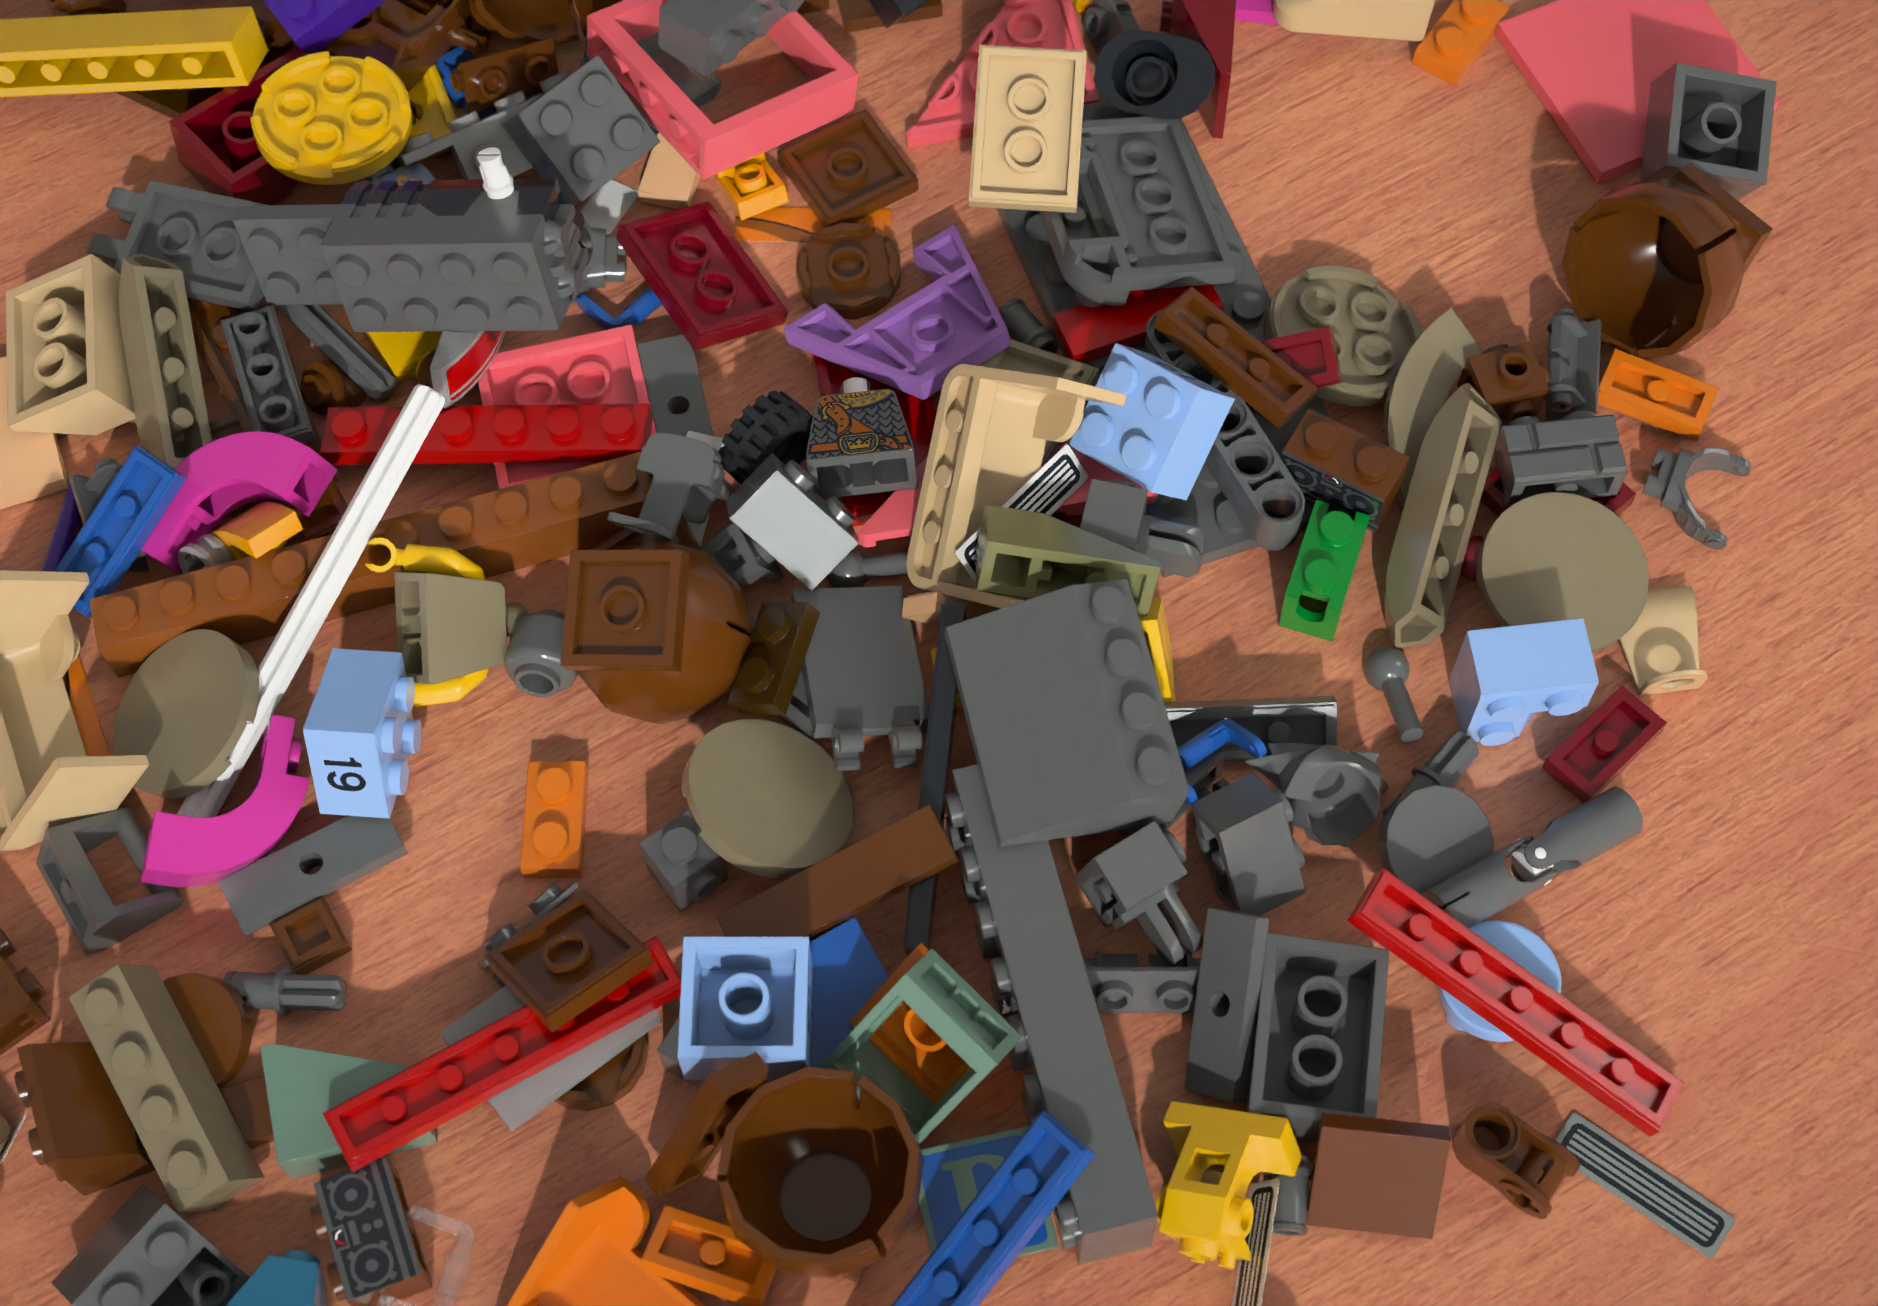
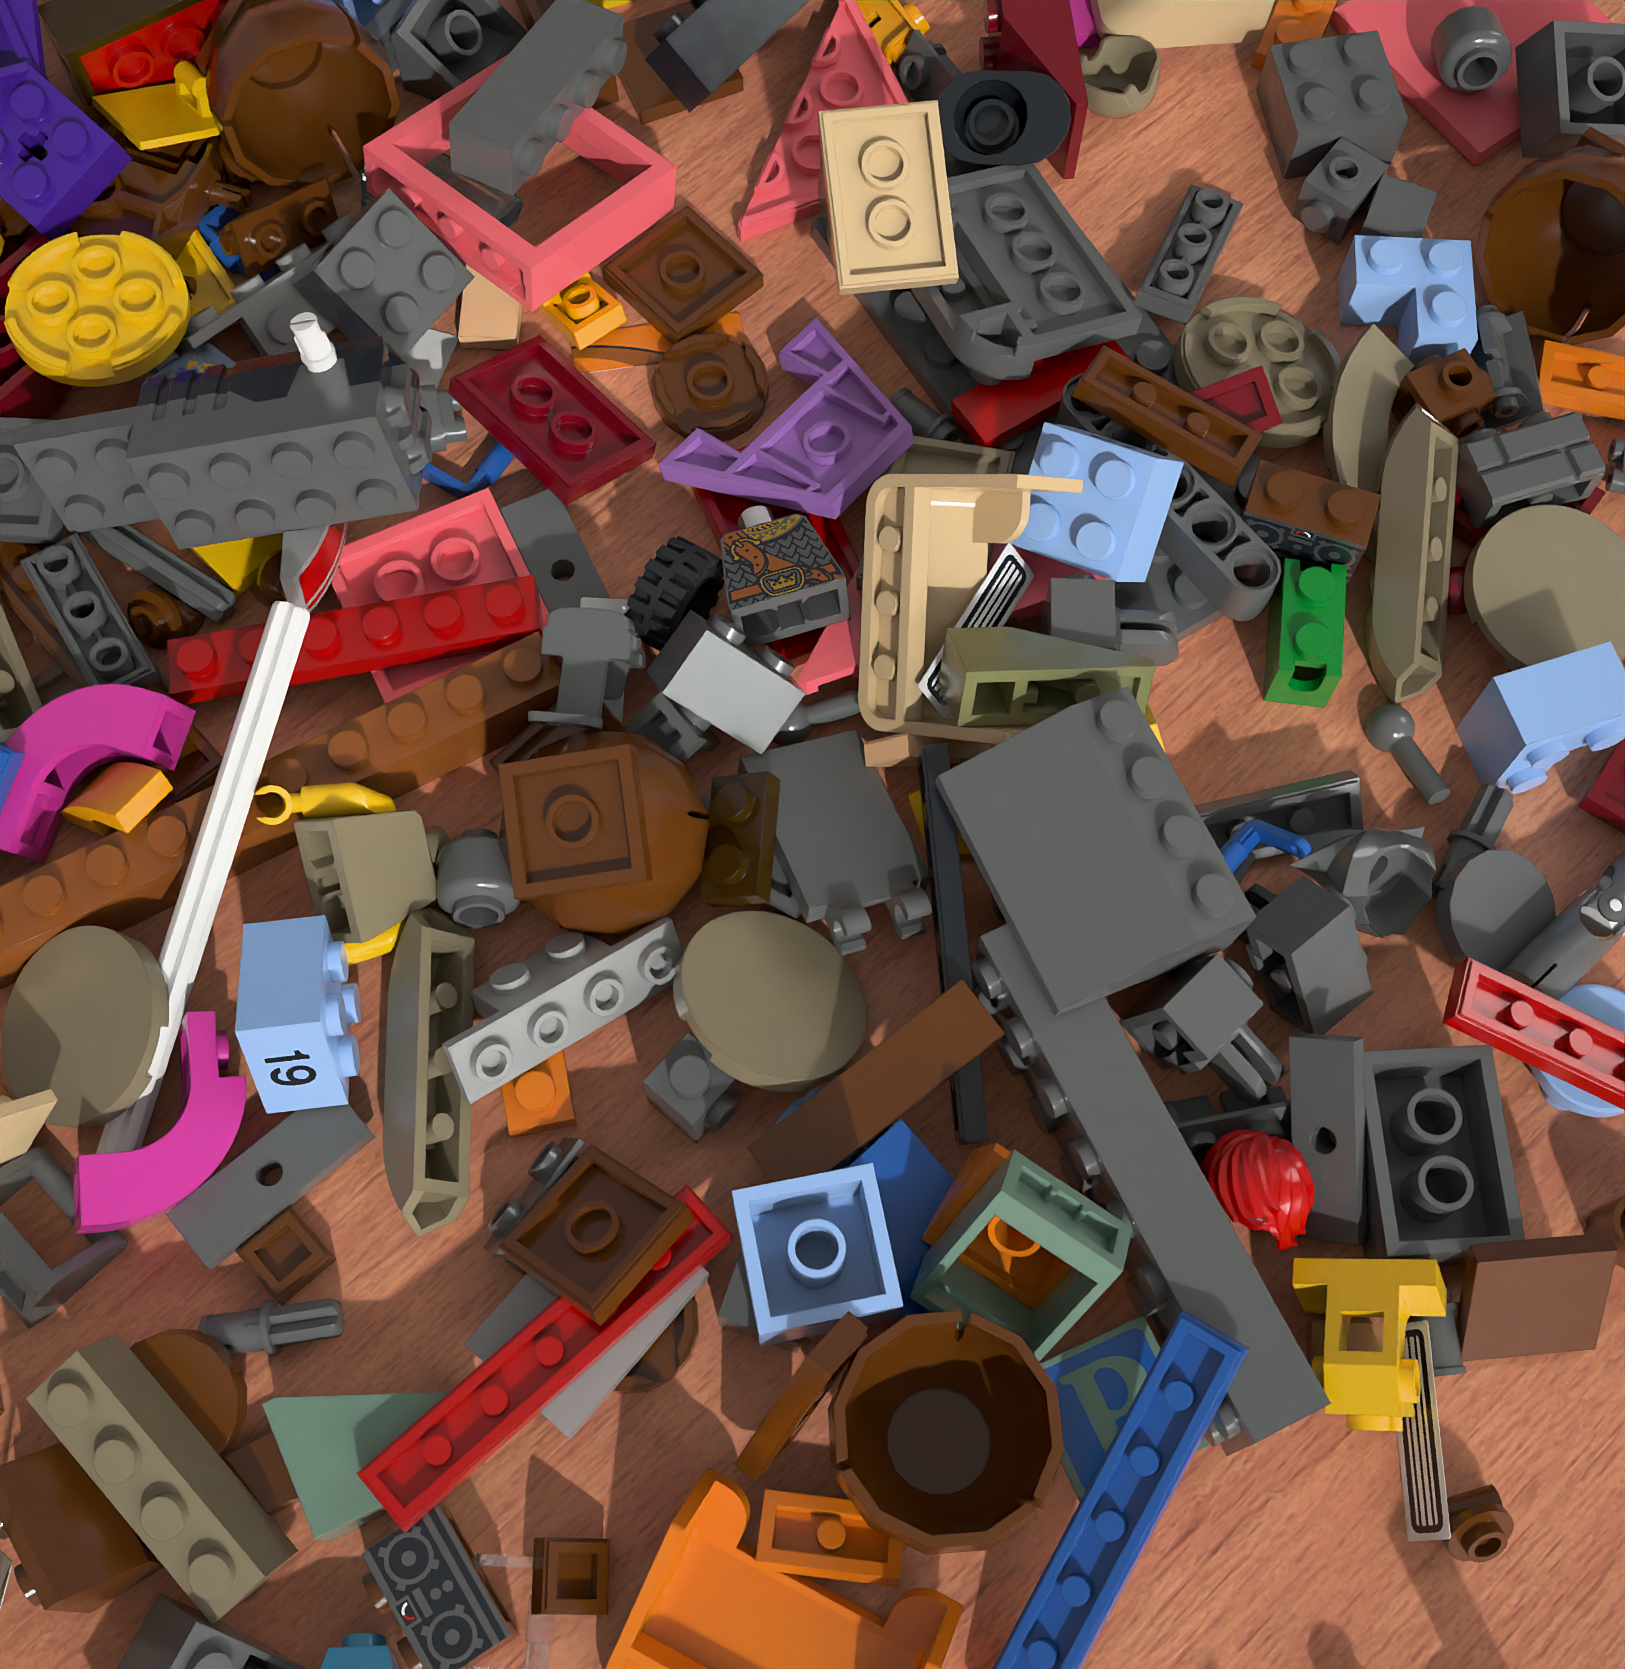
camera: 15 degrees left, 5 degrees up
light grey bush [178,534,234,574] -> none
none -> dark tan brick [383,907,475,1238]
none -> light grey bracket [442,916,683,1104]
none -> reddish brown tile [531,1537,610,1615]
none -> dark tan hair [1080,36,1161,119]
none -> dark grey tile [1134,185,1243,325]
none -> red hair [1200,1130,1314,1251]
none -> dark grey brick [1256,30,1408,179]
none -> dark grey brick [1292,137,1389,245]
none -> light blue brick [1338,235,1478,366]
none -> dark grey brick [1359,174,1438,238]
none -> dark grey head [1431,5,1512,94]

